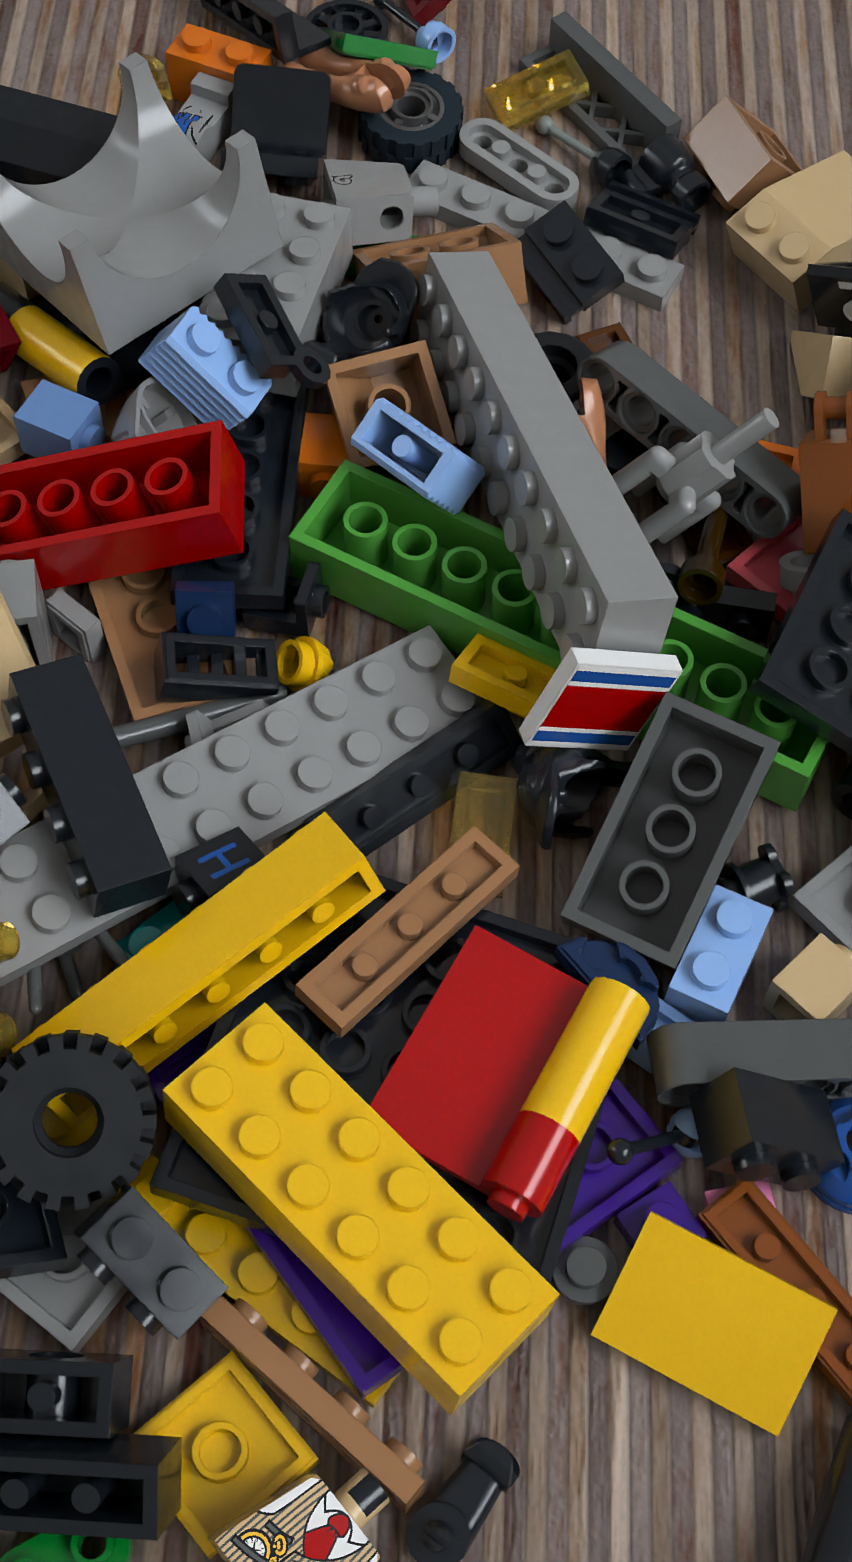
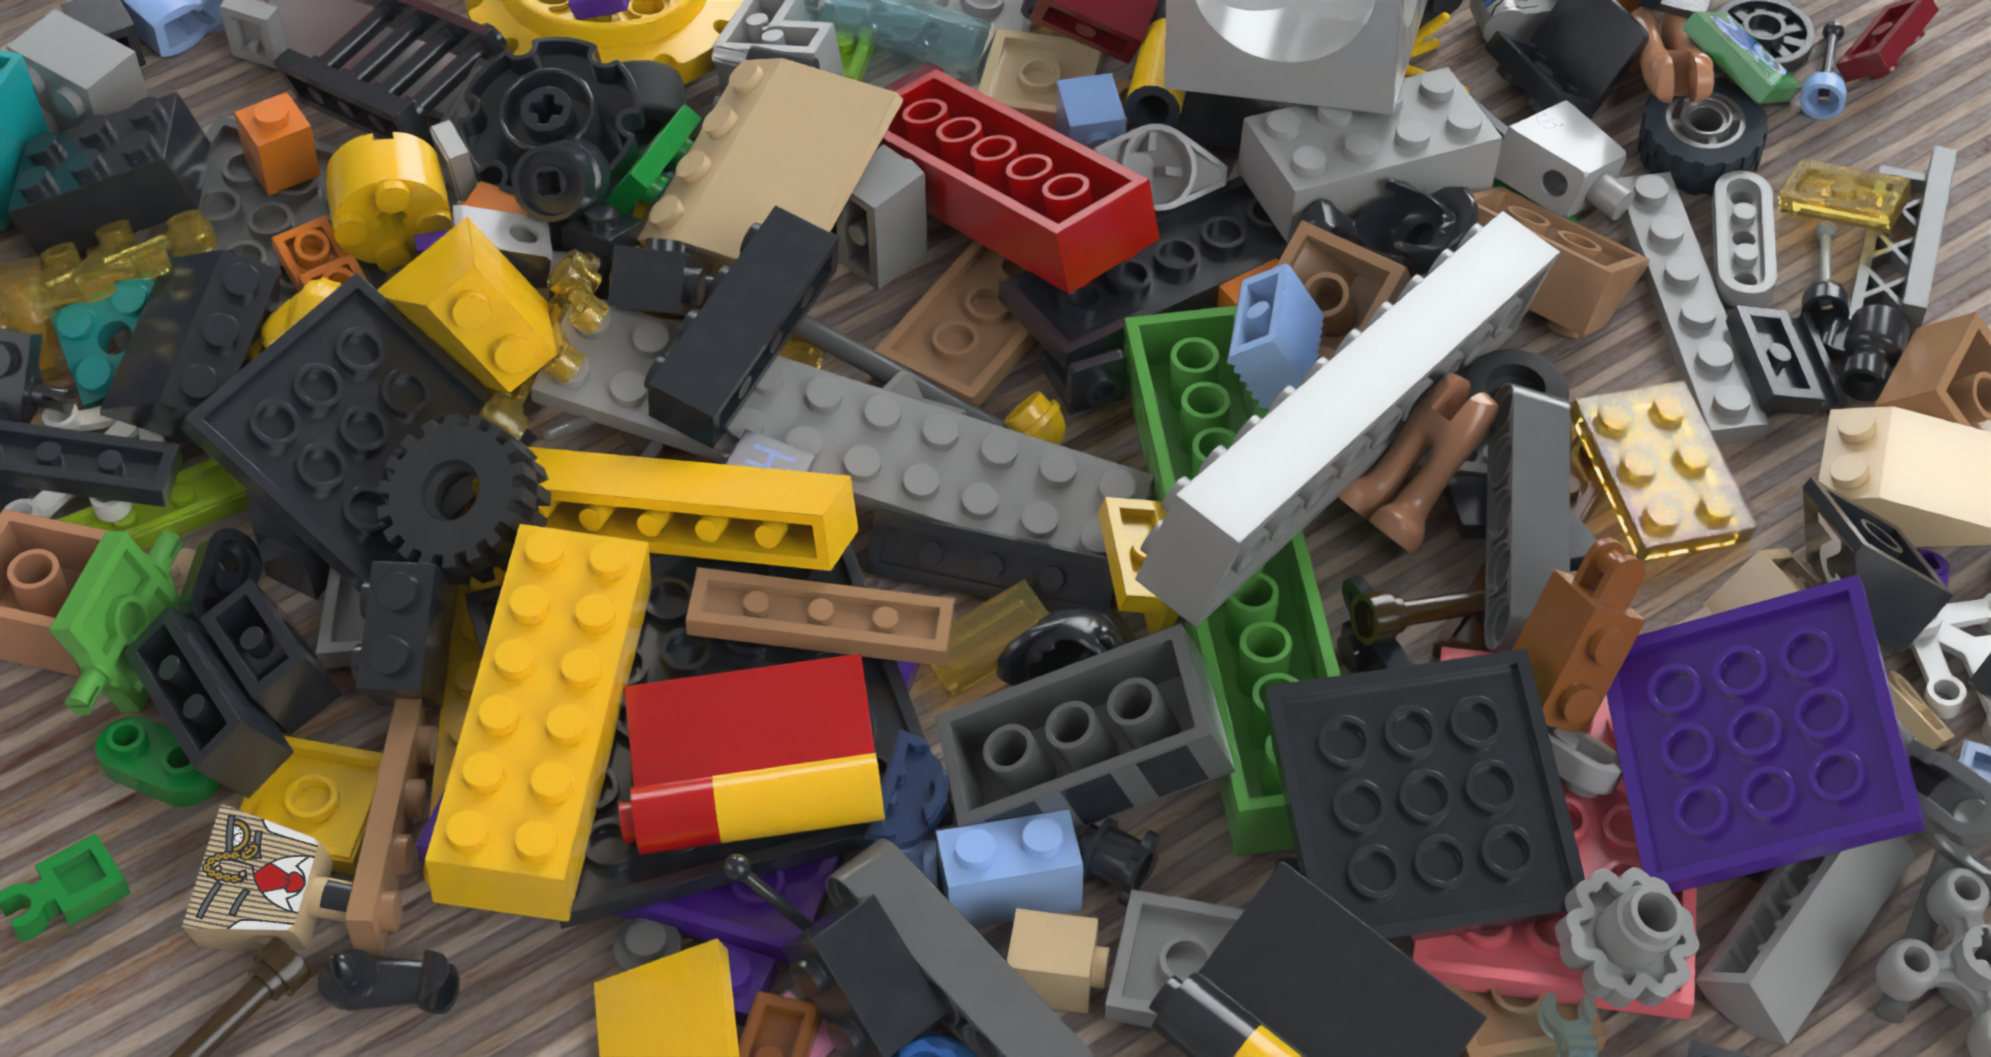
camera: 55 degrees right, 10 degrees down
light grey tile [46,588,107,663] -> none
light blue brick [138,306,272,430] -> none
black slope [154,632,279,702] -> none
dark blue plate [175,581,237,637] -> none
black hinge [213,273,331,390] -> none
black plate [517,200,625,325] -> none
tile [519,647,683,751] -> none
light grey plant [612,408,779,544] -> none
none -> clear yellow plate [1570,381,1757,561]

